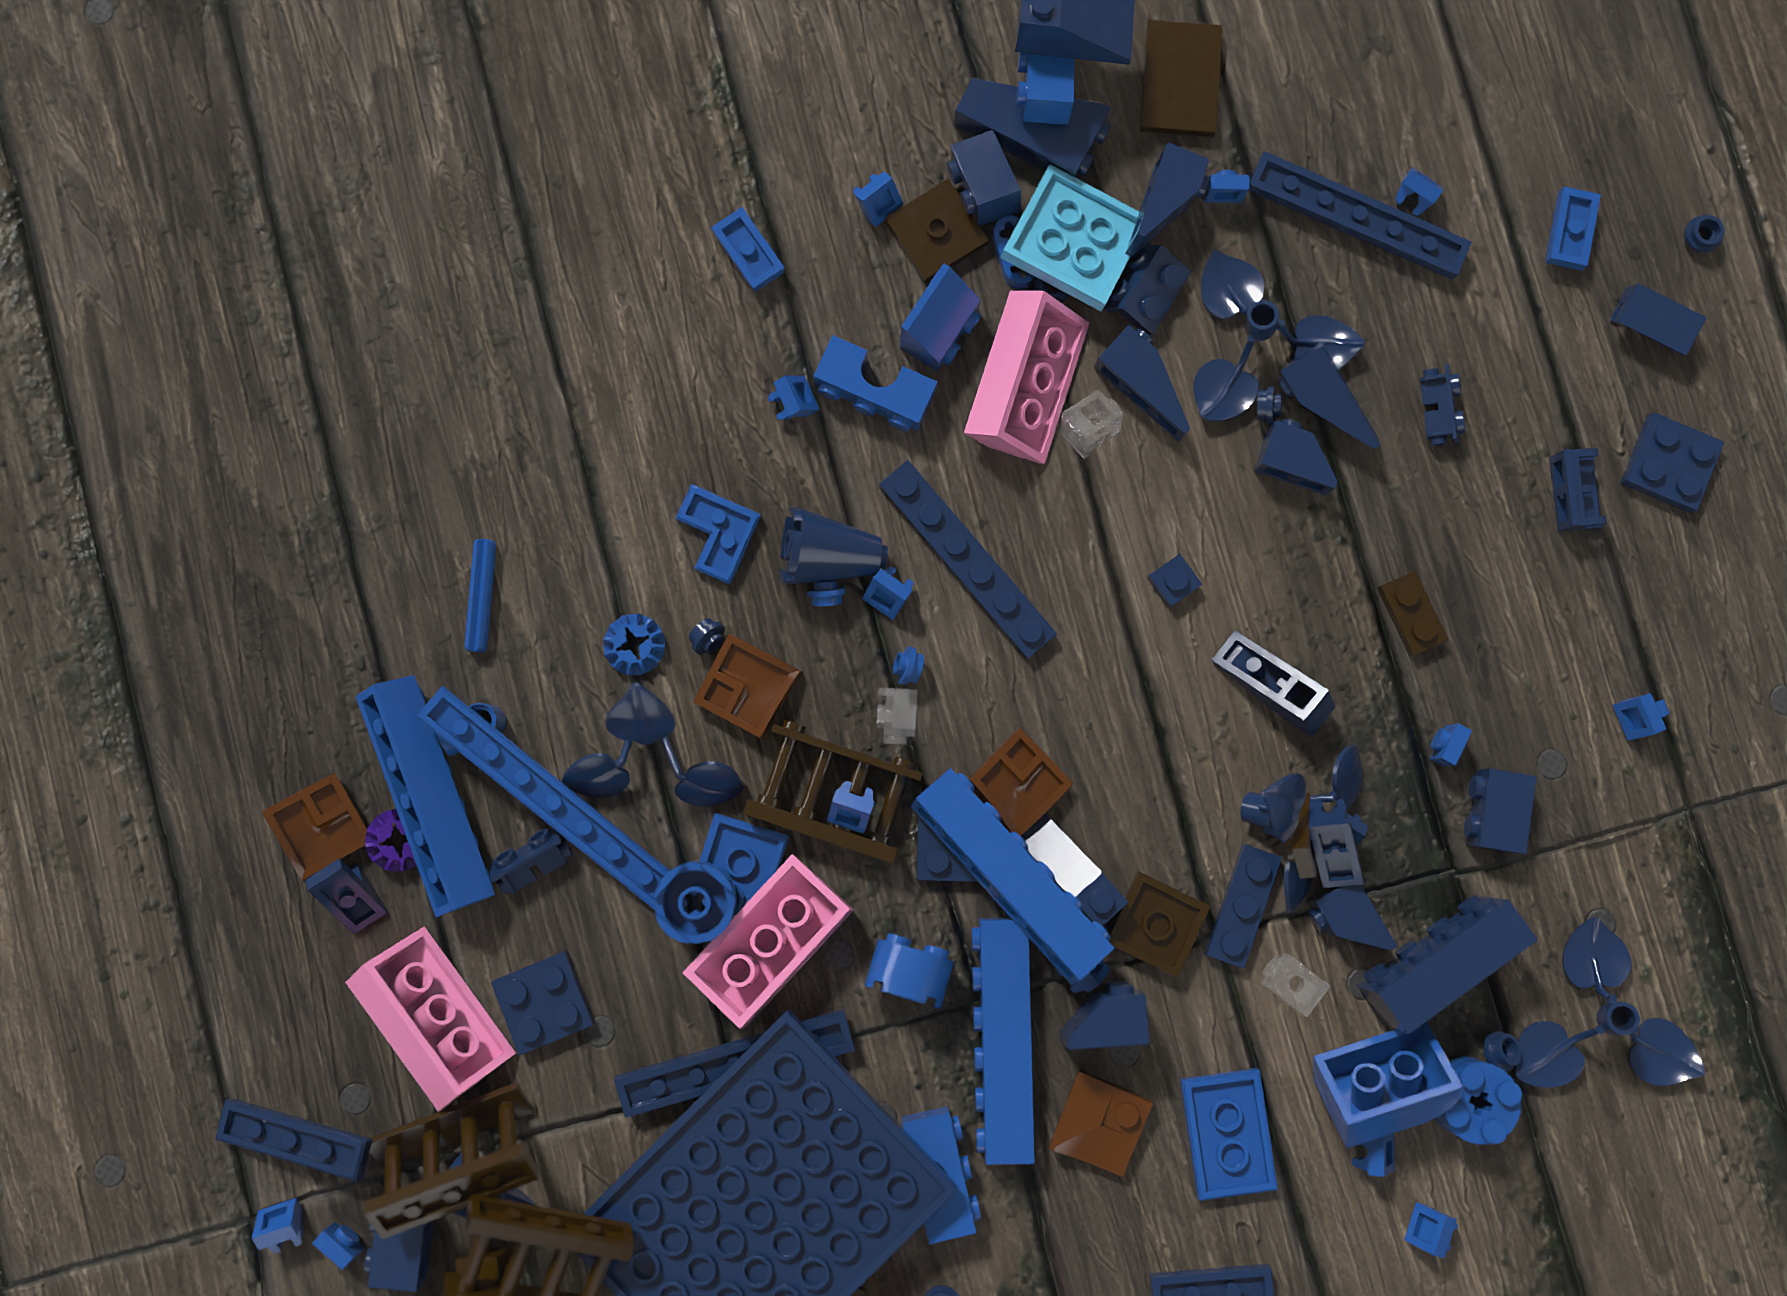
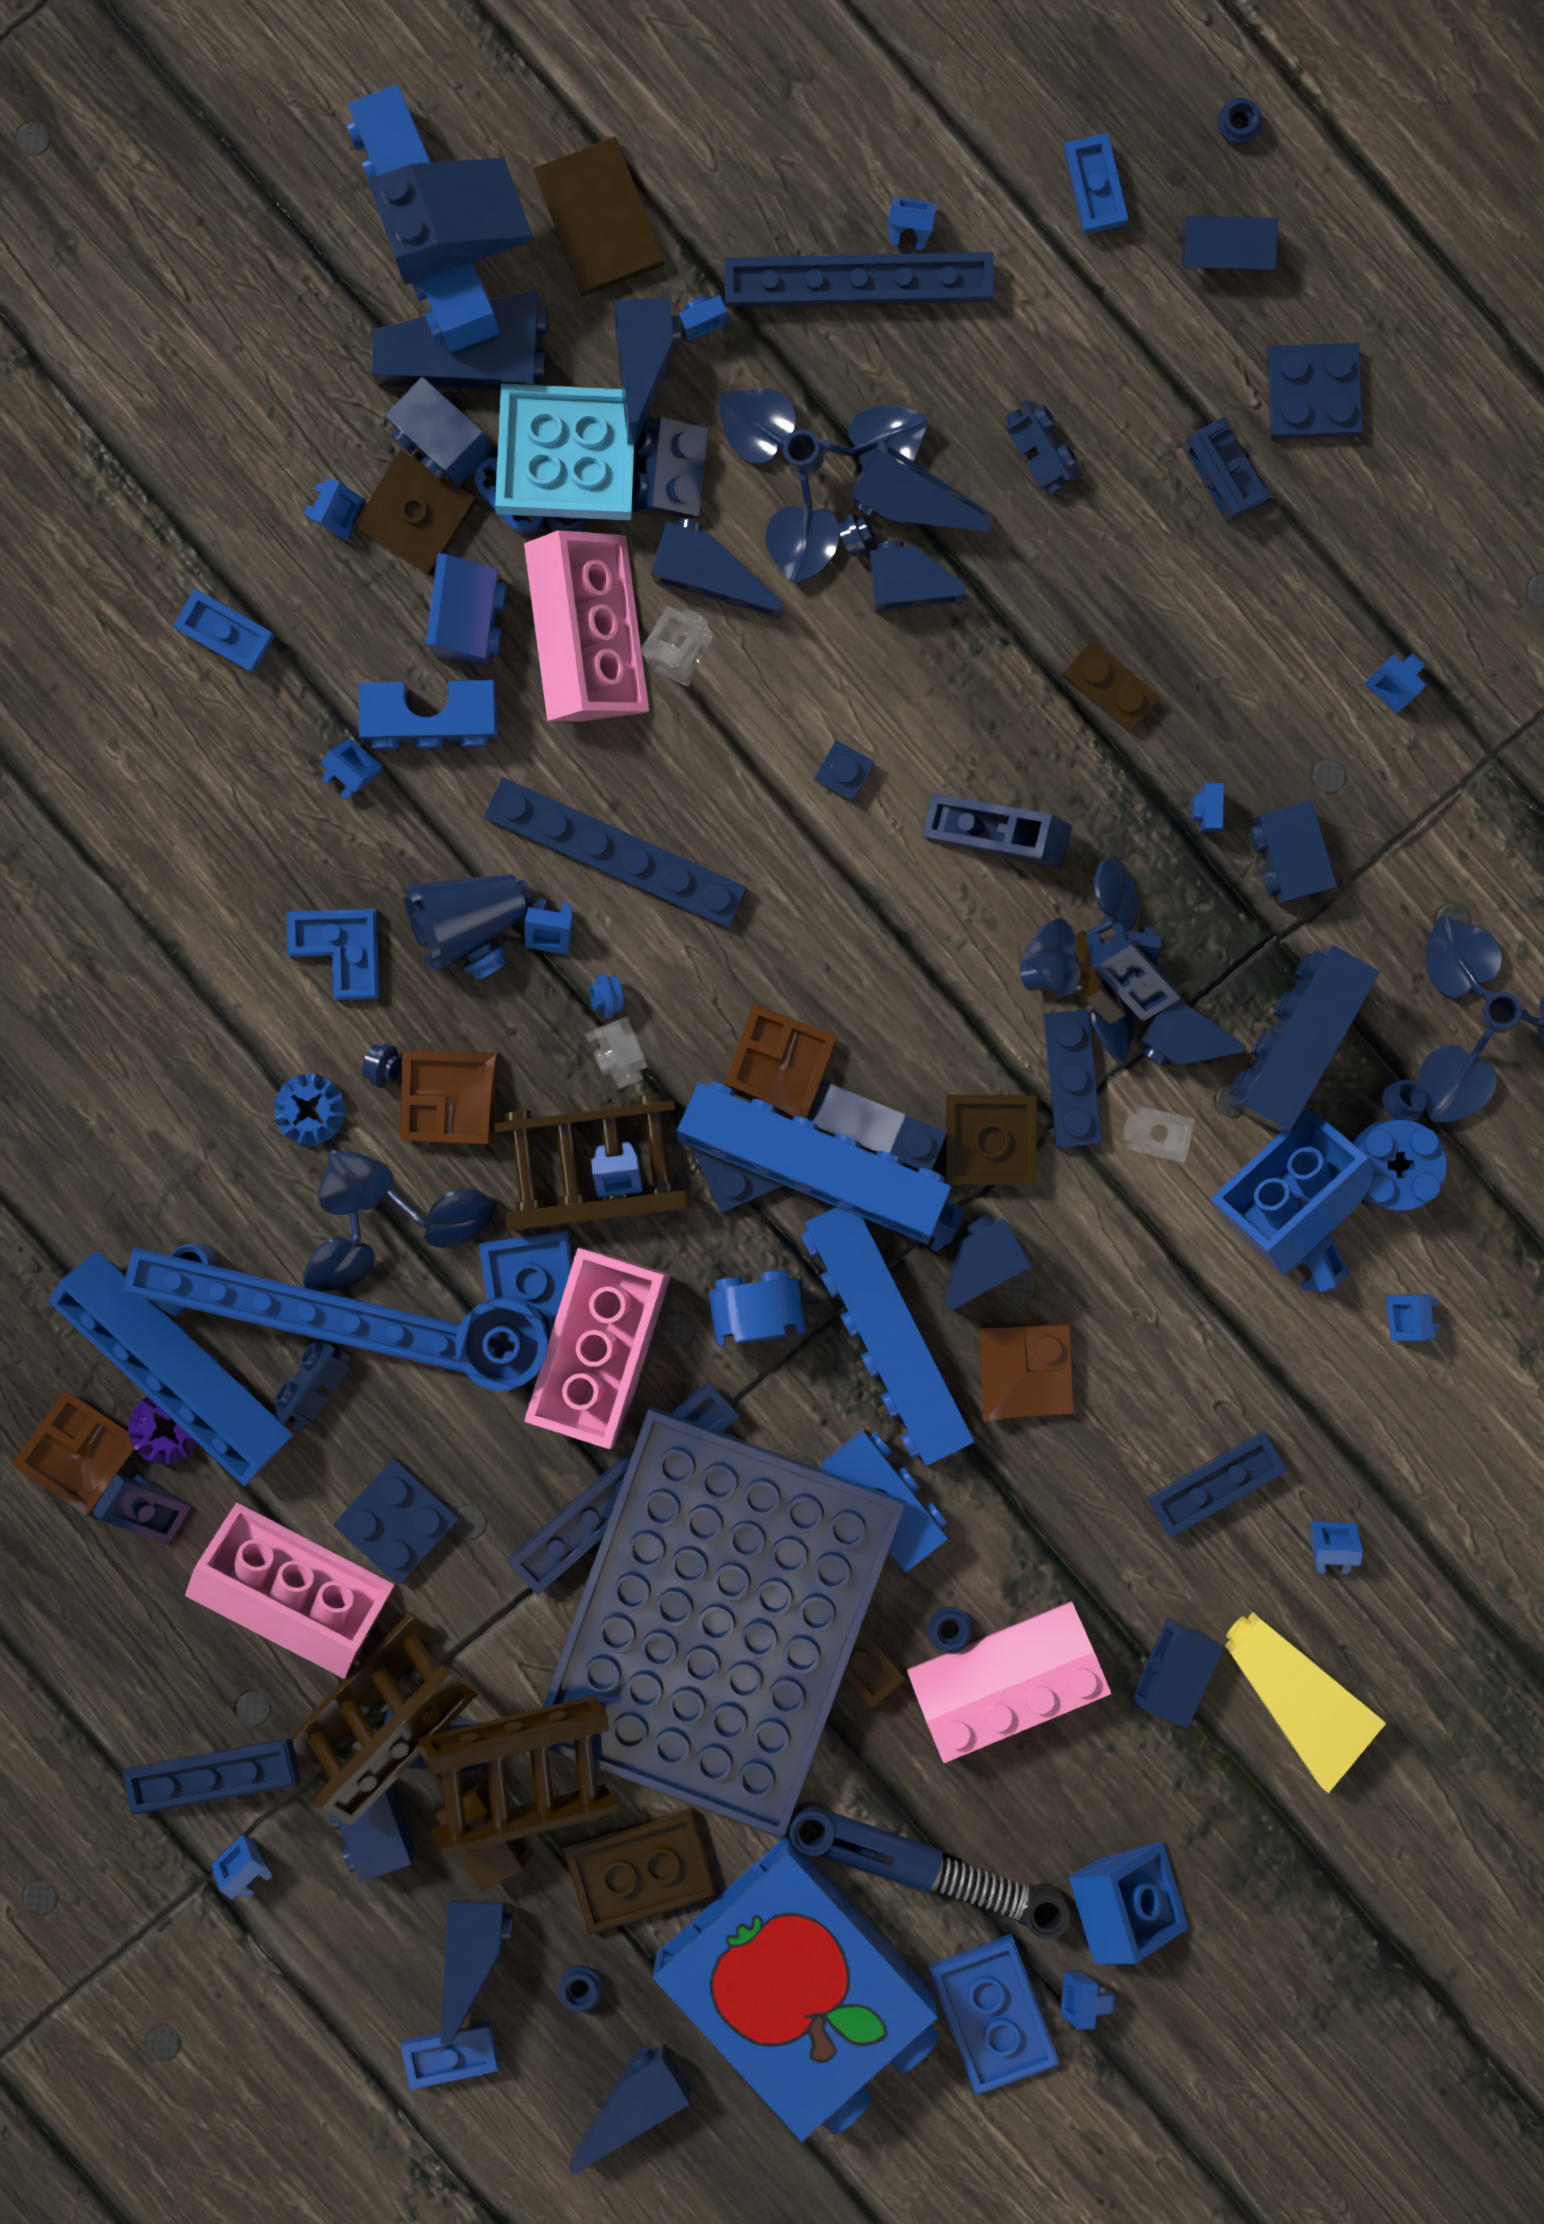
camera: 25 degrees left, 5 degrees up
blue plate [312,1221,365,1270] -> none
blue axle [464,539,496,653] -> none
blue tile [1180,1068,1278,1201] -> none

